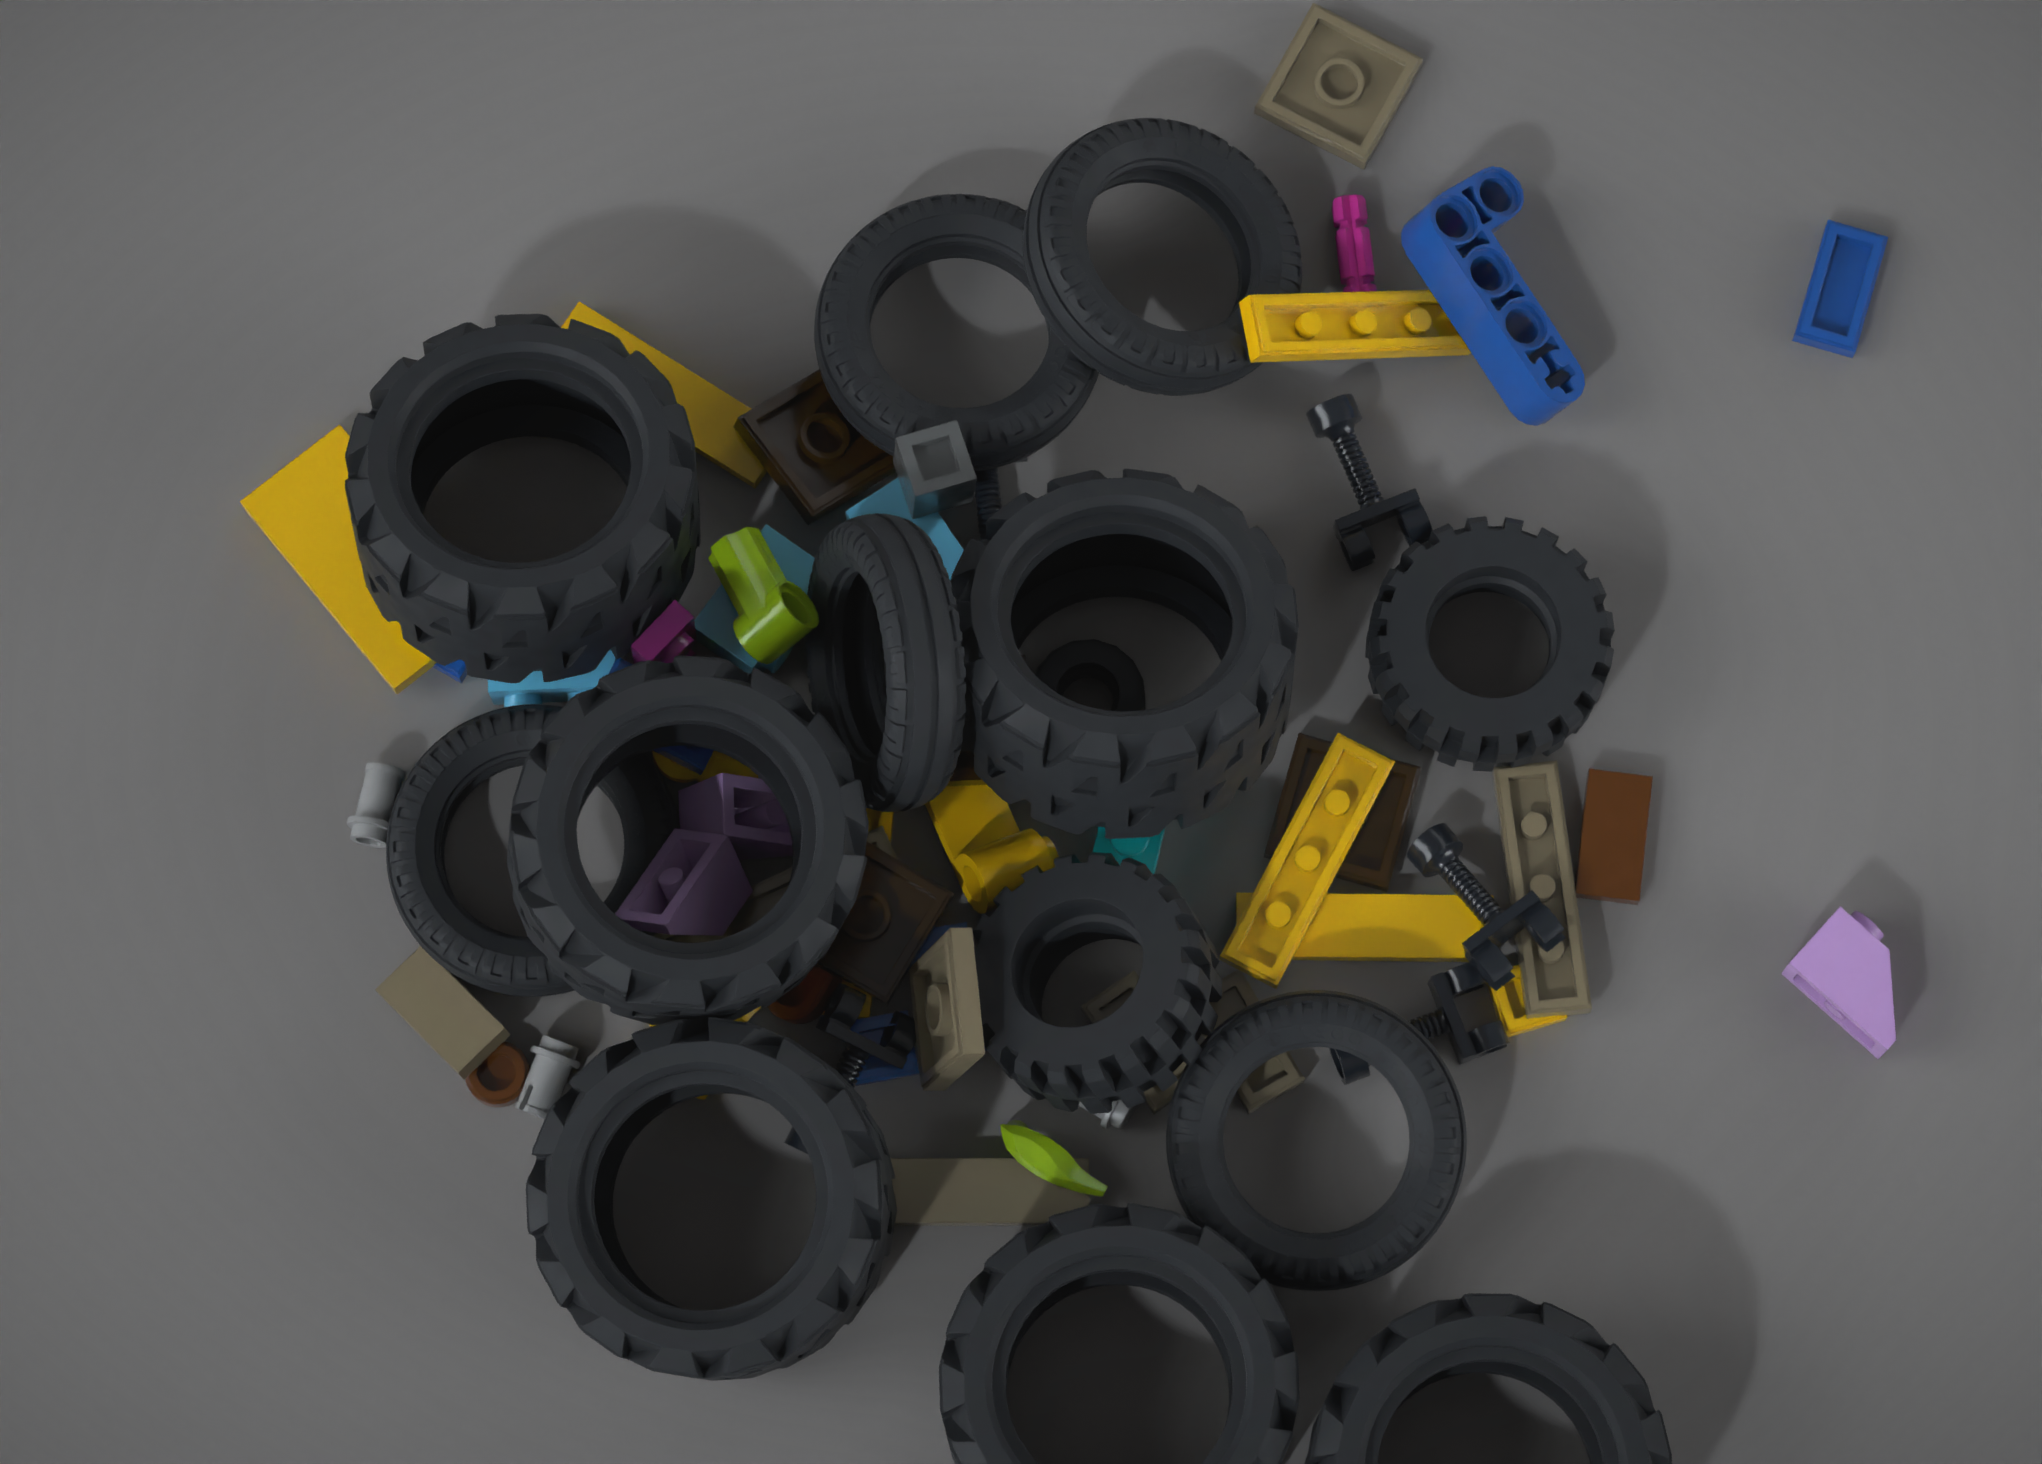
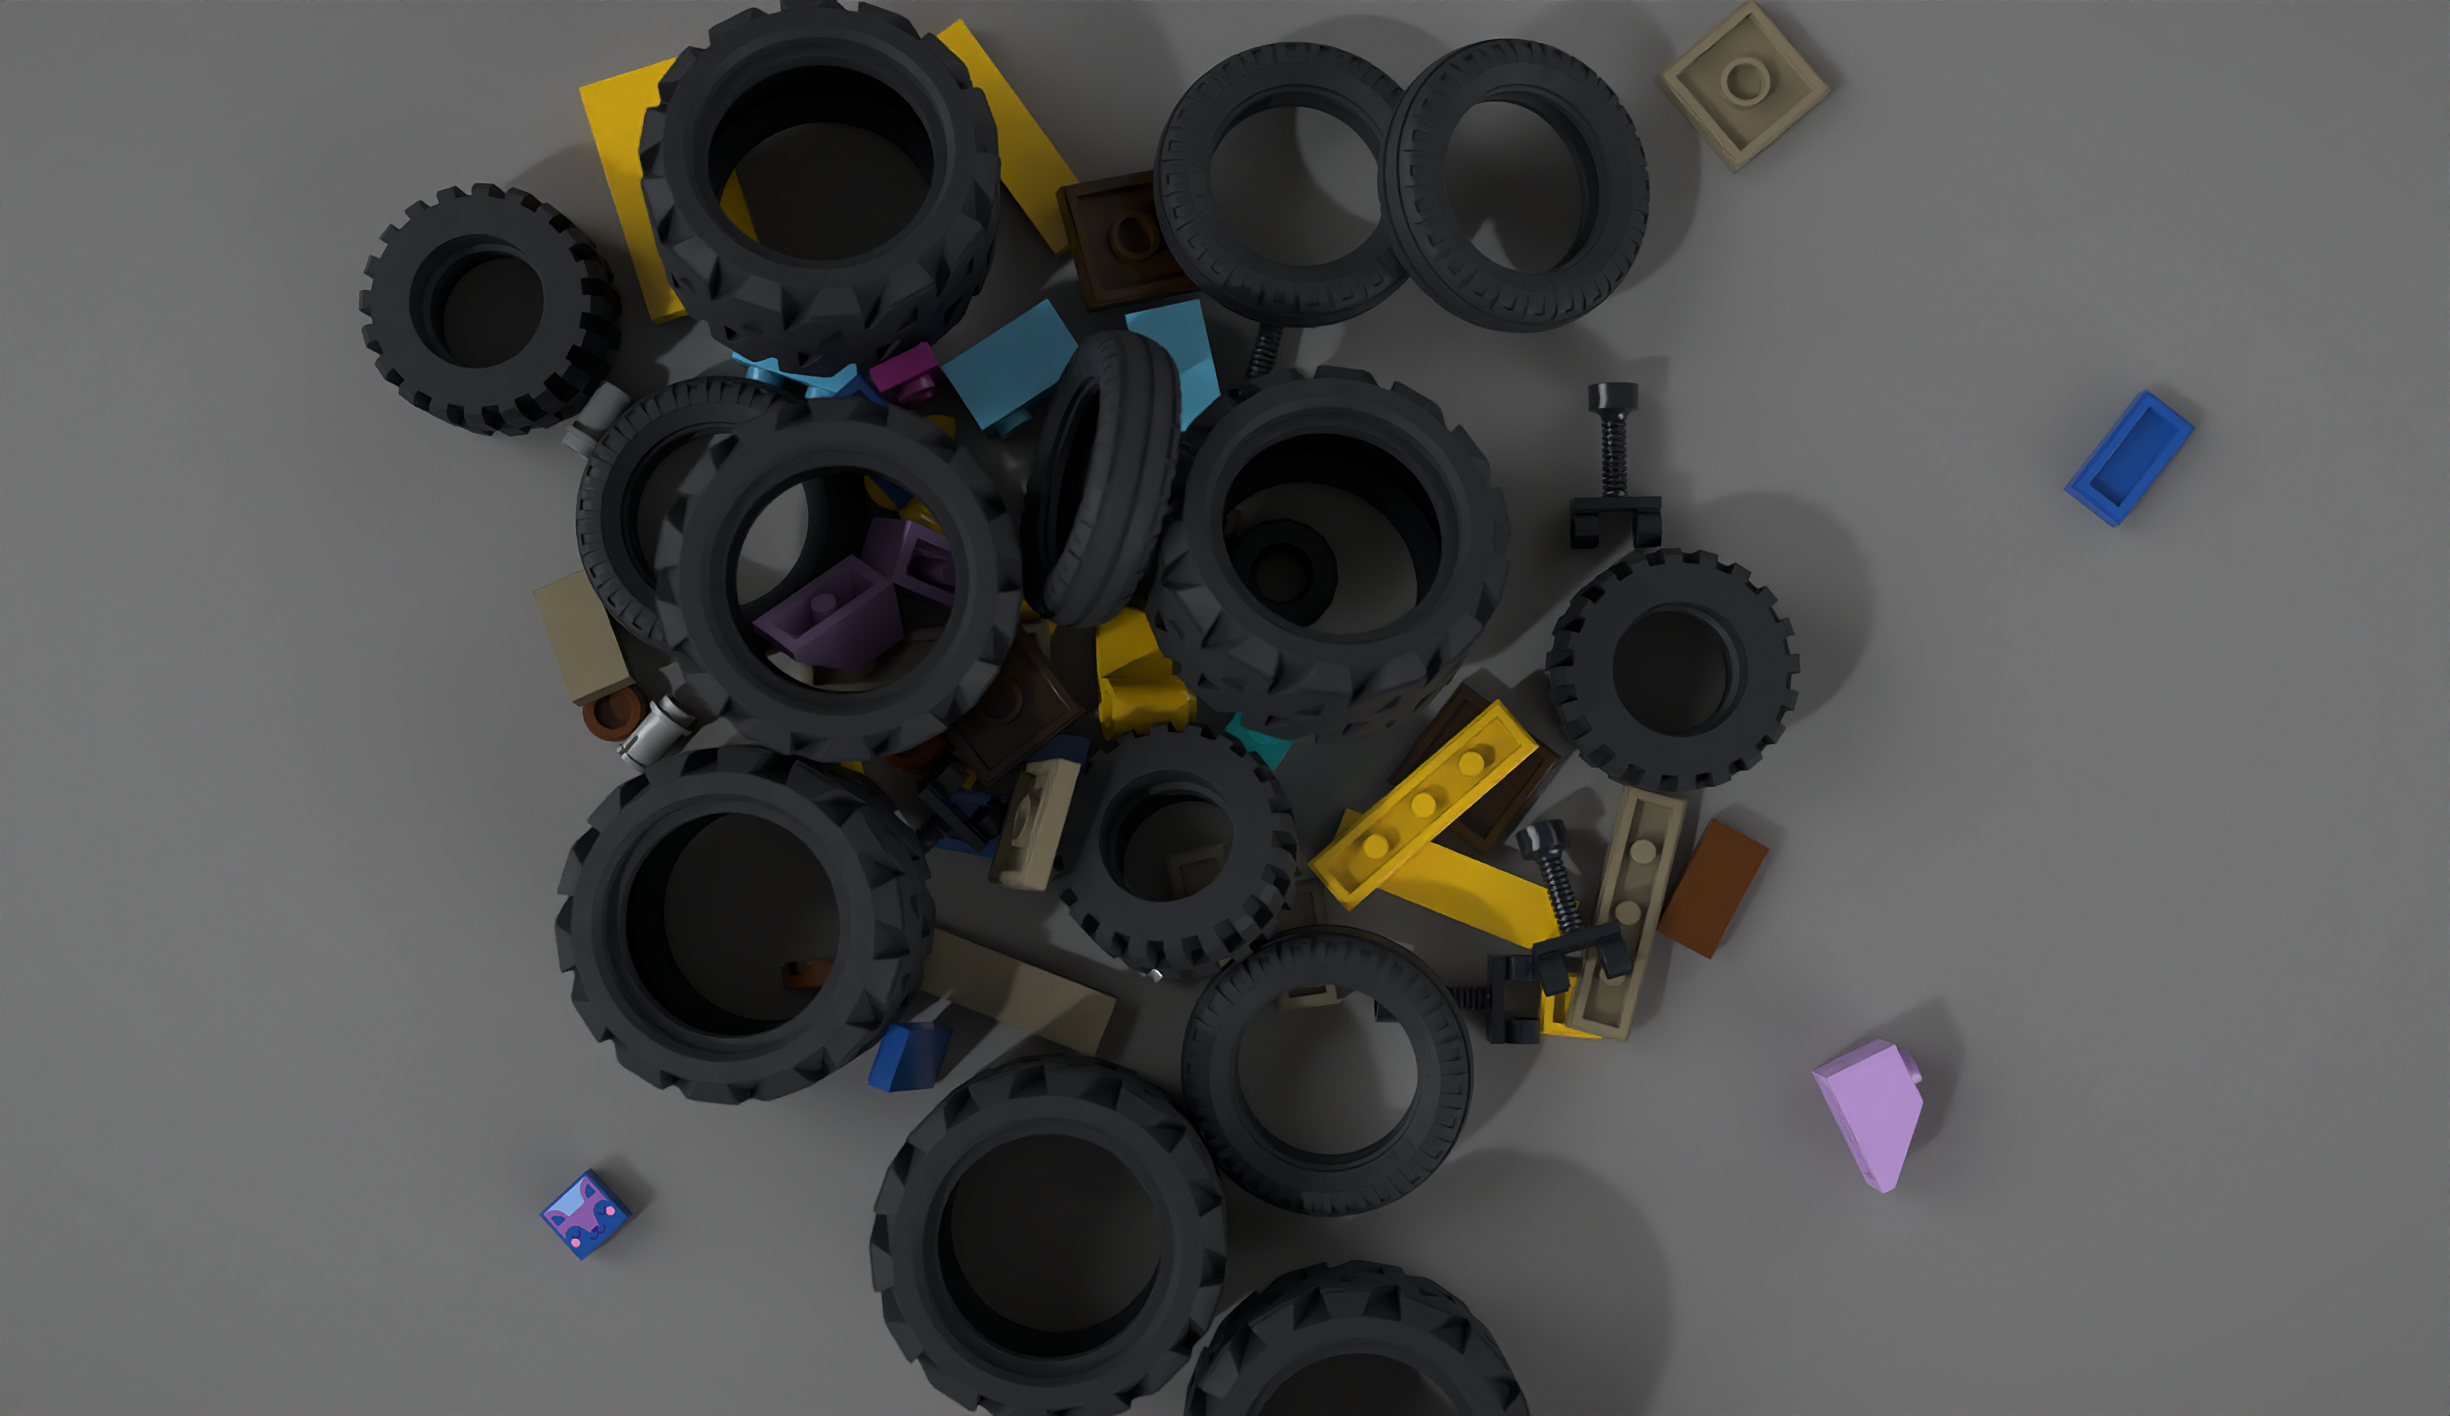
camera: 20 degrees right, 10 degrees up
lime piece [708,527,819,664] -> none
dark grey panel [893,420,977,519] -> none
lime bar [1000,1120,1108,1197] -> none
yellow tile [1239,290,1471,363] -> none
dark pink axle [1332,194,1377,292] -> none
blue beam [1401,166,1585,426] -> none
none -> black tyre [359,183,622,437]
none -> reddish brown tile [781,956,836,989]
none -> blue tile [867,1022,954,1093]

